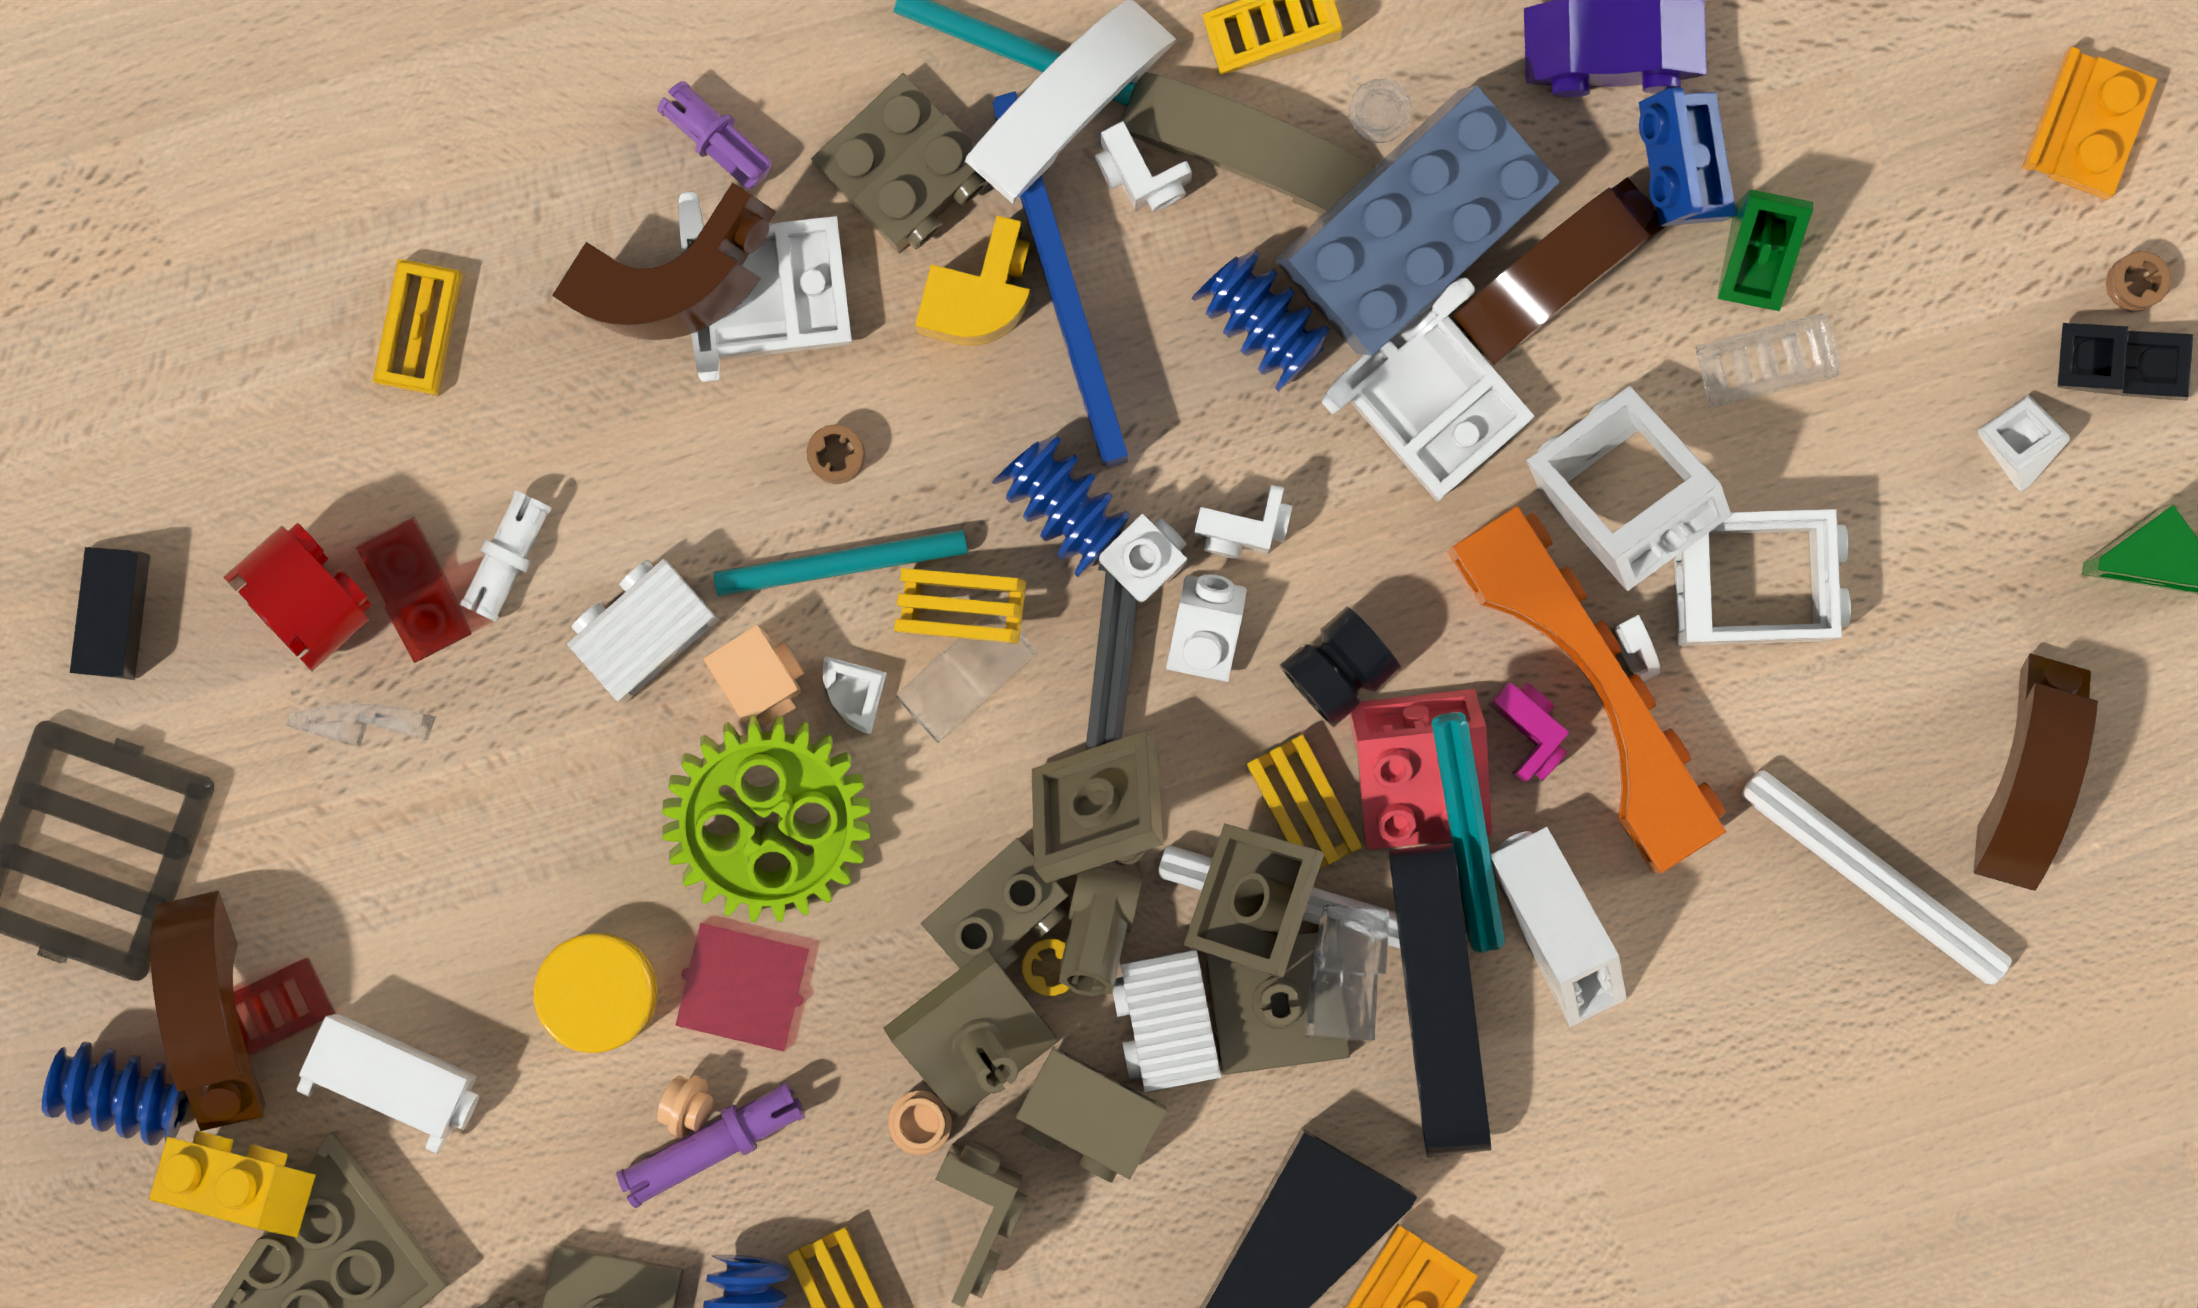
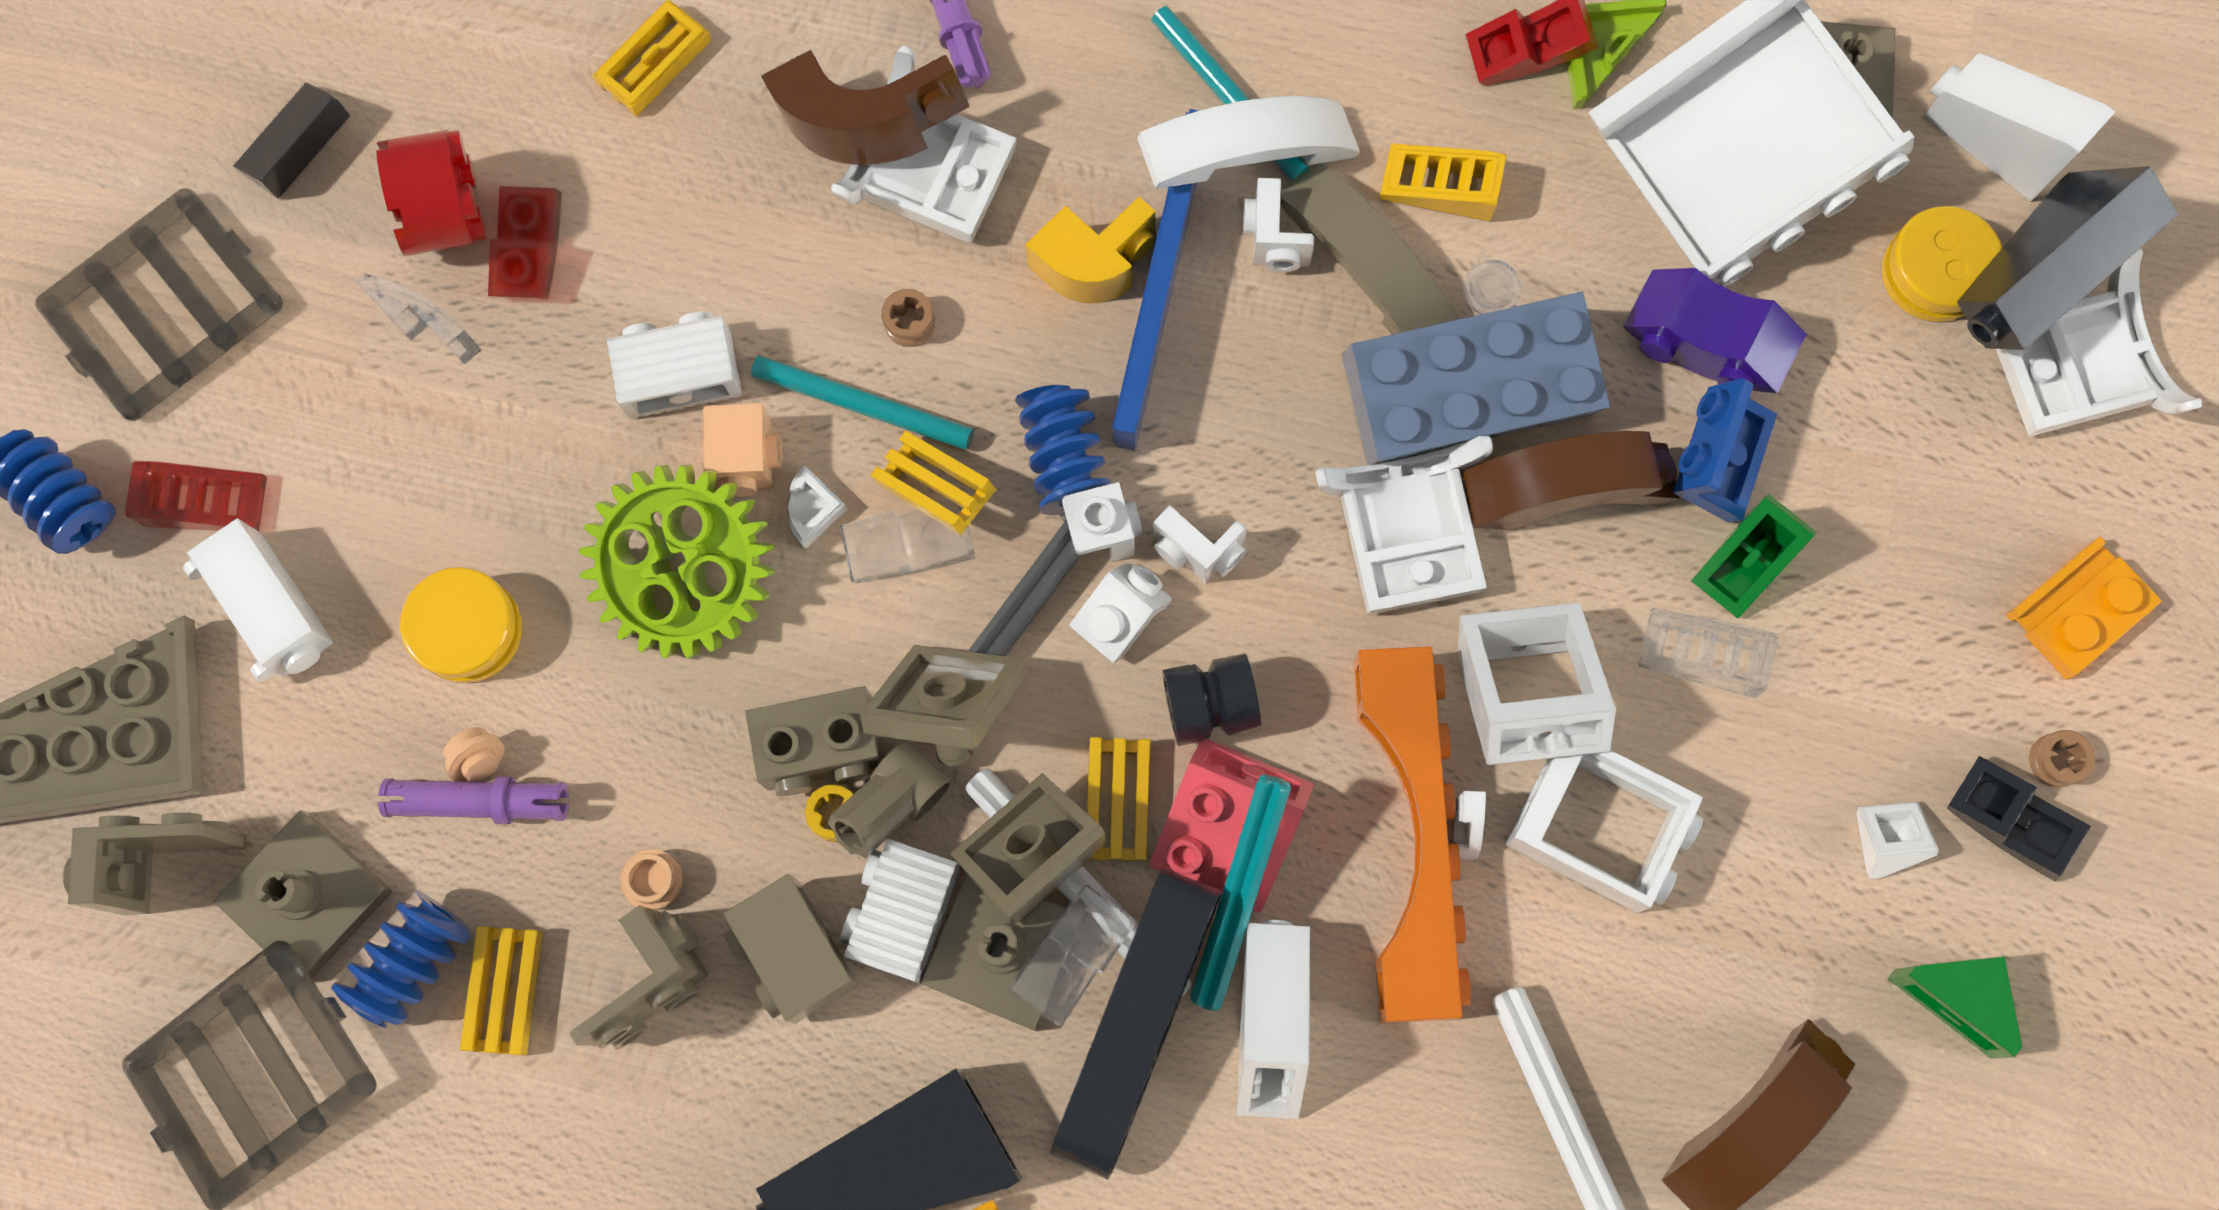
camera: 30 degrees right, 10 degrees down
yellow brick [148,1130,316,1238] -> none
reddish brown arch [150,890,266,1131] -> none
white pin [459,490,552,622] -> none
clear pink piece [675,923,809,1052] -> none
dark tan plate [811,73,988,254] -> none
dark tan tile [883,949,1059,1119] -> none
blue piece [1191,250,1330,392] -> none
dark pink bracket [1488,682,1570,782] -> none

